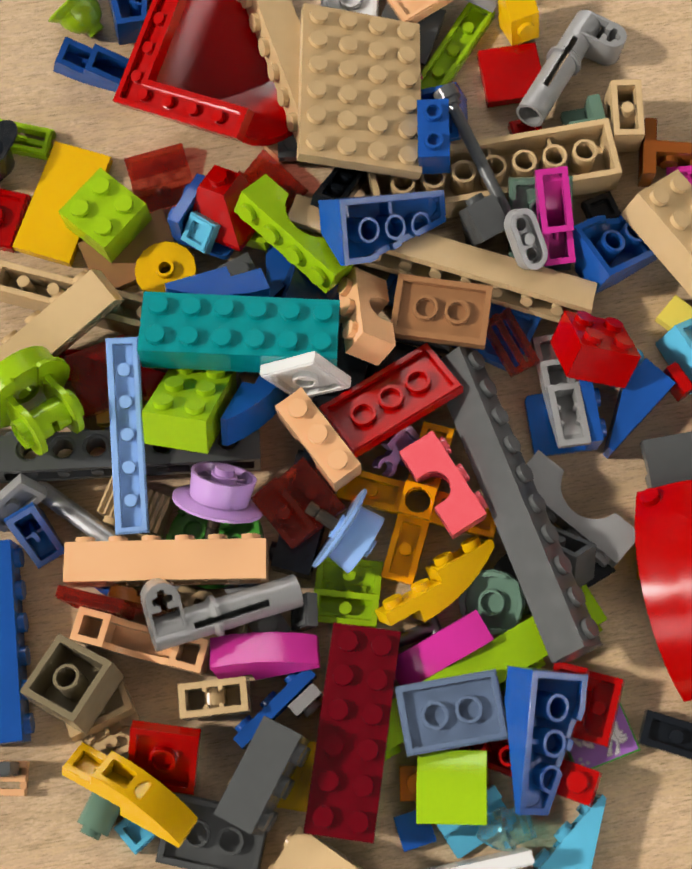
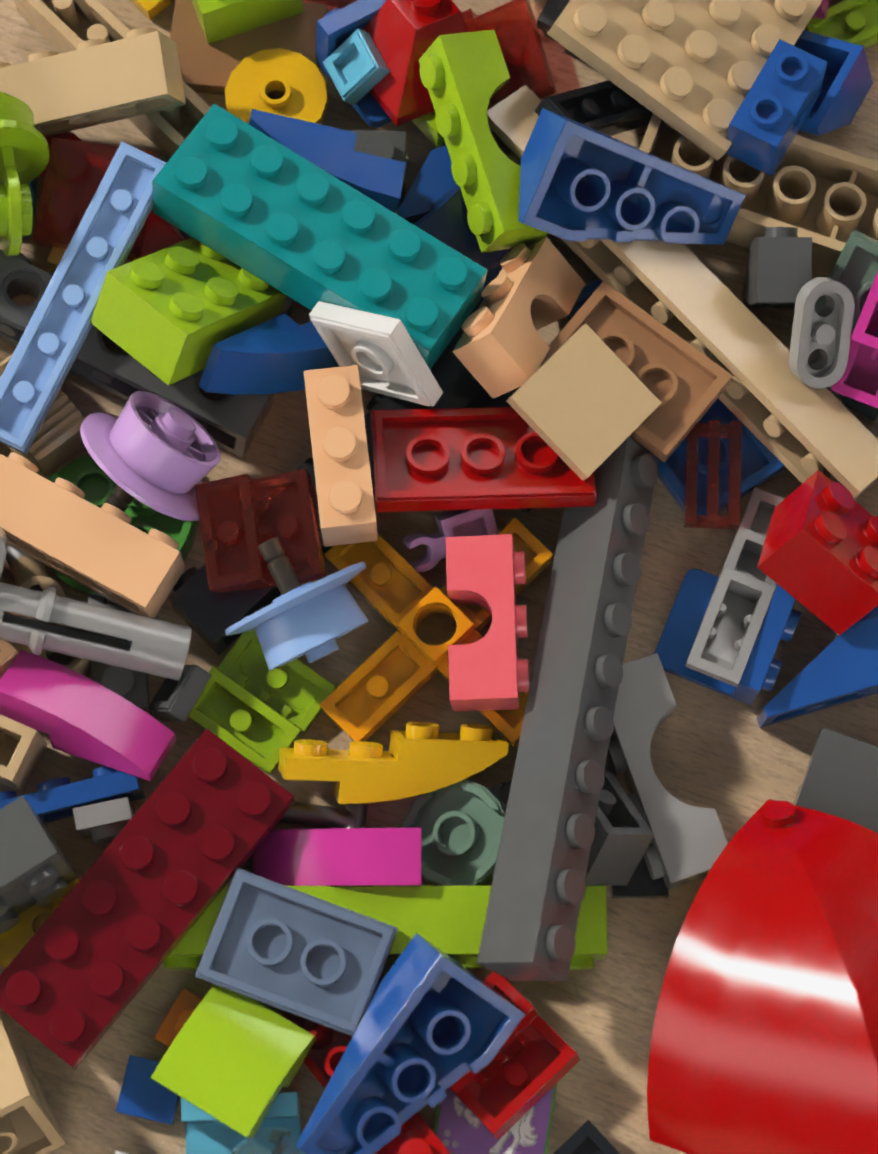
camera: 25 degrees right, 0 degrees up
dark grey piece [433,83,512,216] -> none
none -> tan tile [506,323,661,481]

